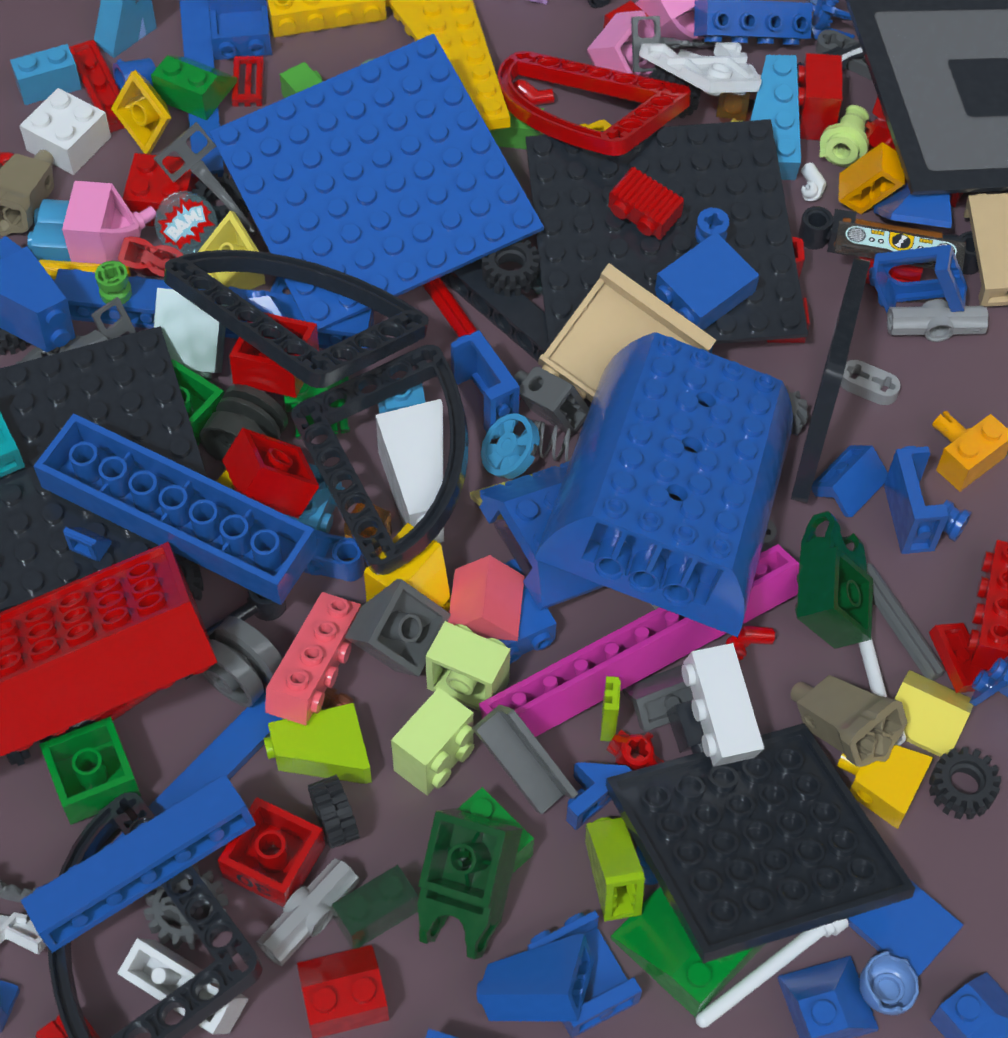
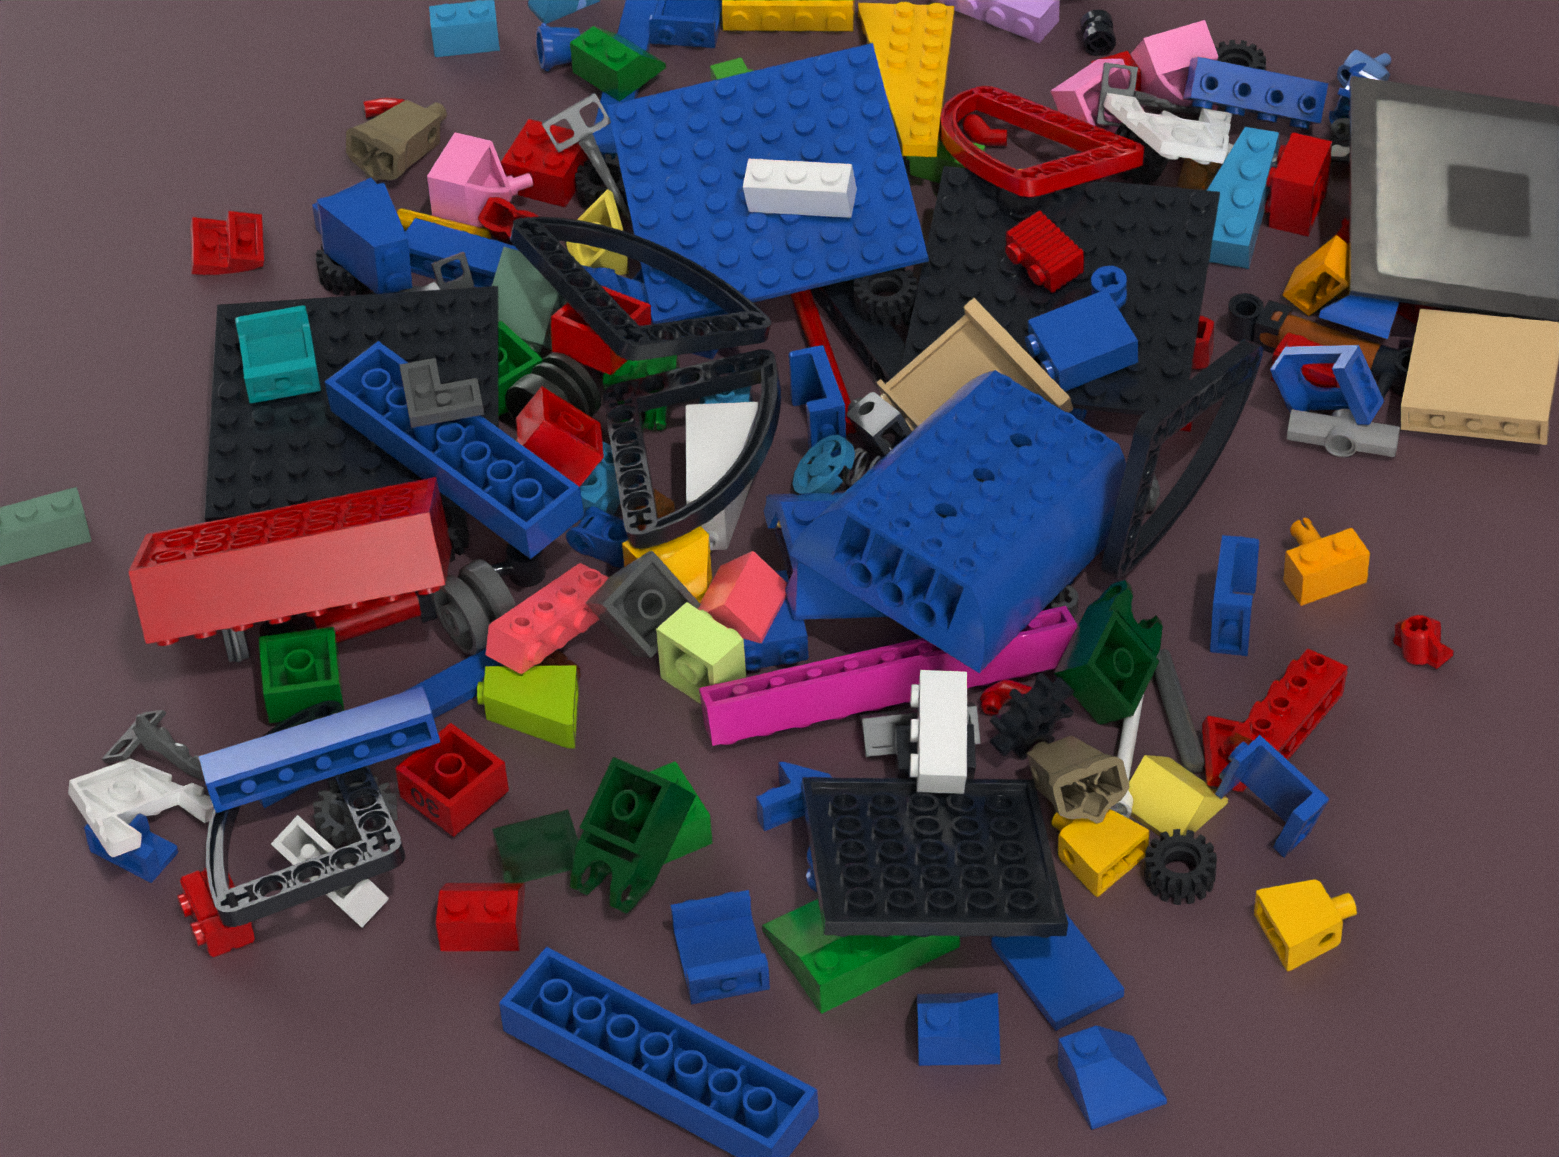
camera: 20 degrees right, 10 degrees down
white brick [19,88,111,175] -> none
dark azure brick [27,199,71,262] -> none
blue slope [63,527,112,561] -> none
red tile [69,39,125,133] -> none
bright green wheel [95,261,132,304] -> none
yellow slope [111,70,172,154] -> none
tile [154,191,218,254] -> none
red tile [232,56,264,107] -> none
light grey piece [256,858,359,966] -> none
black tyre [307,775,360,849] -> none
yellowish green brick [391,688,475,796] -> none
dark grey panel [472,704,578,815] -> none
blue slope [477,934,594,1022] -> none
lime slope [585,817,645,922] -> none
lime tile [600,676,621,742] -> none
red piece [606,730,664,771] -> none
white piece [696,918,849,1028] -> none
white arm [801,163,827,202] -> none
blue panel [811,445,888,517] -> none
yellowish green piece [819,105,869,167] -> none
tile [834,221,966,271] -> none
light grey beam [841,360,901,405] -> none
medium blue hair [859,951,919,1015] -> none
blue wheel [943,499,972,542] -> none
none -> dark grey plate [399,358,484,428]
none -> white brick [743,159,857,218]
none -> black gear [990,673,1074,760]

